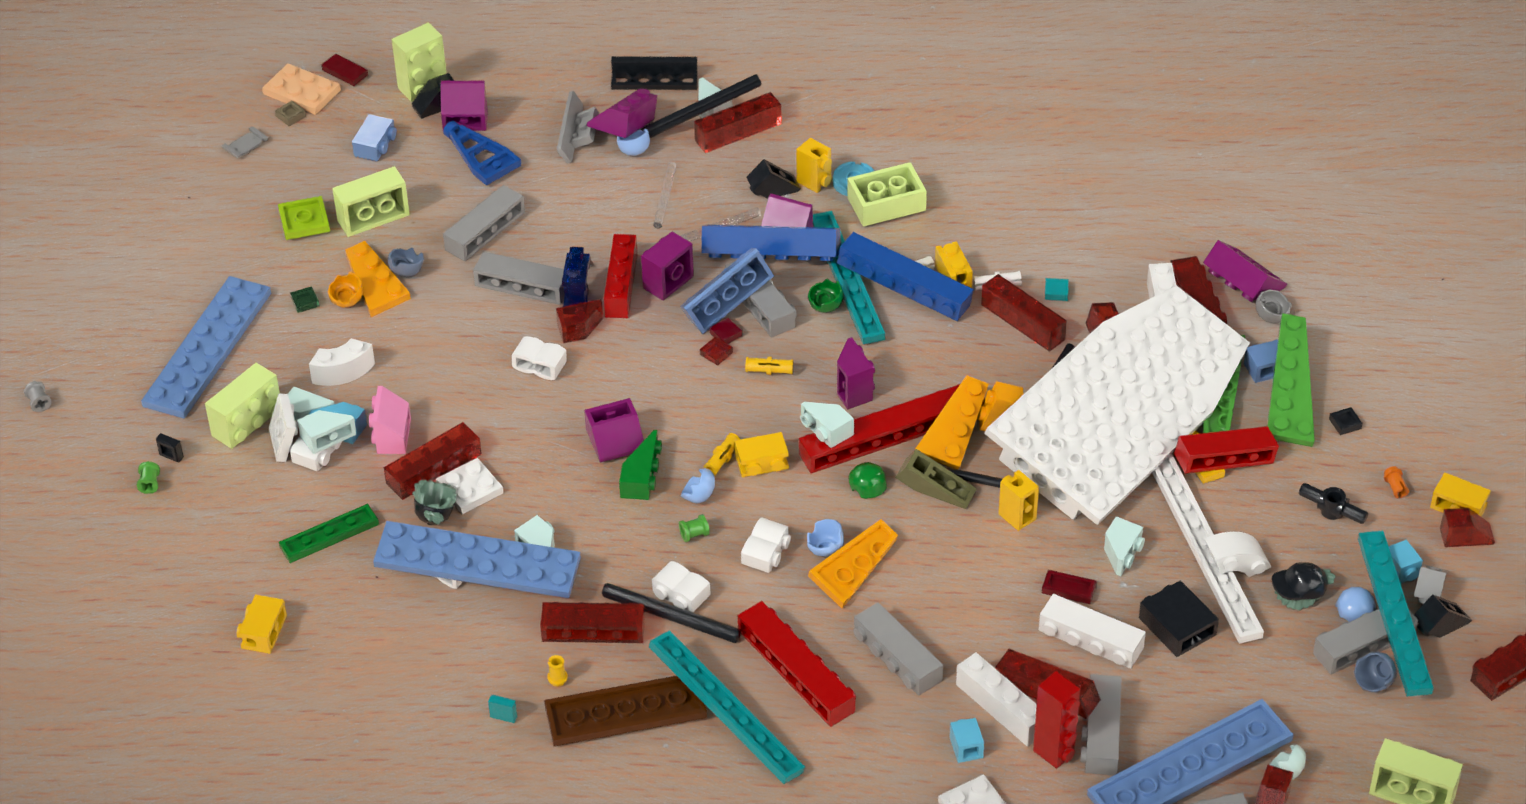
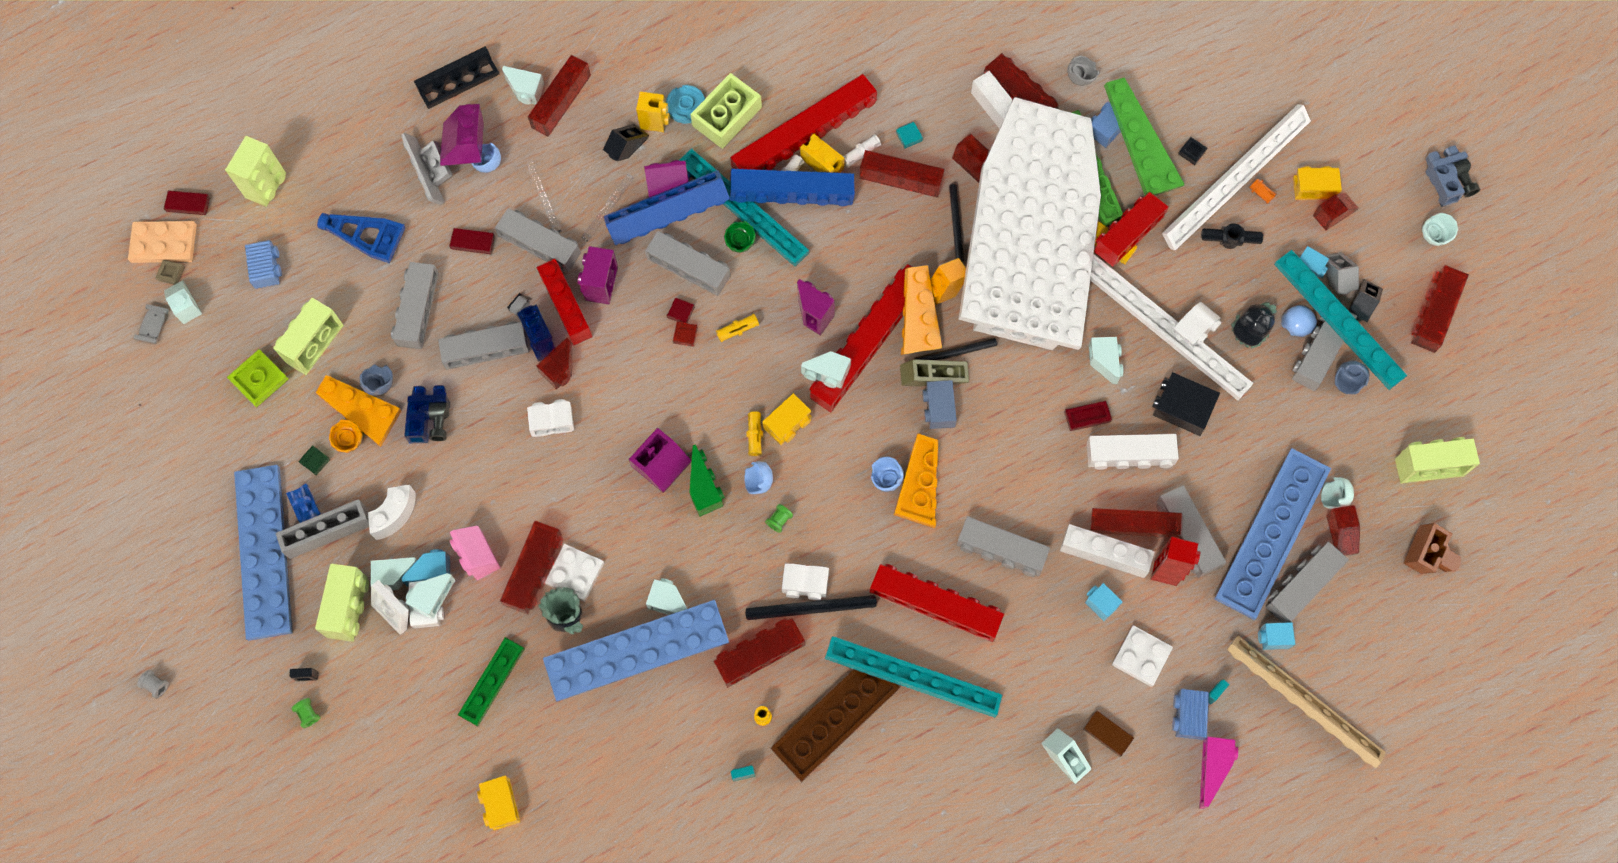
camera: 30 degrees left, 25 degrees up
black slope [412,73,455,119] -> none
magenta slope [441,80,488,131] -> none
black axle [640,74,762,138] -> none
medium blue slope [680,248,774,334] -> none
white brick [741,517,791,573] -> none
green hair [848,462,887,499] -> none
yellow brick [998,470,1039,531] -> none
magenta slope [1203,240,1287,303] -> none
none -> light aqua slope [164,280,202,324]
none -> light grey brick [275,499,369,559]
none -> blue hips [286,484,321,523]
none -> clear blue hips [404,385,451,444]
none -> dark red tile [449,228,495,255]
none -> light grey brick [495,208,581,273]
none -> red brick [730,74,877,170]
none -> sand blue brick [922,380,957,429]
none -> white plate [1162,104,1311,250]

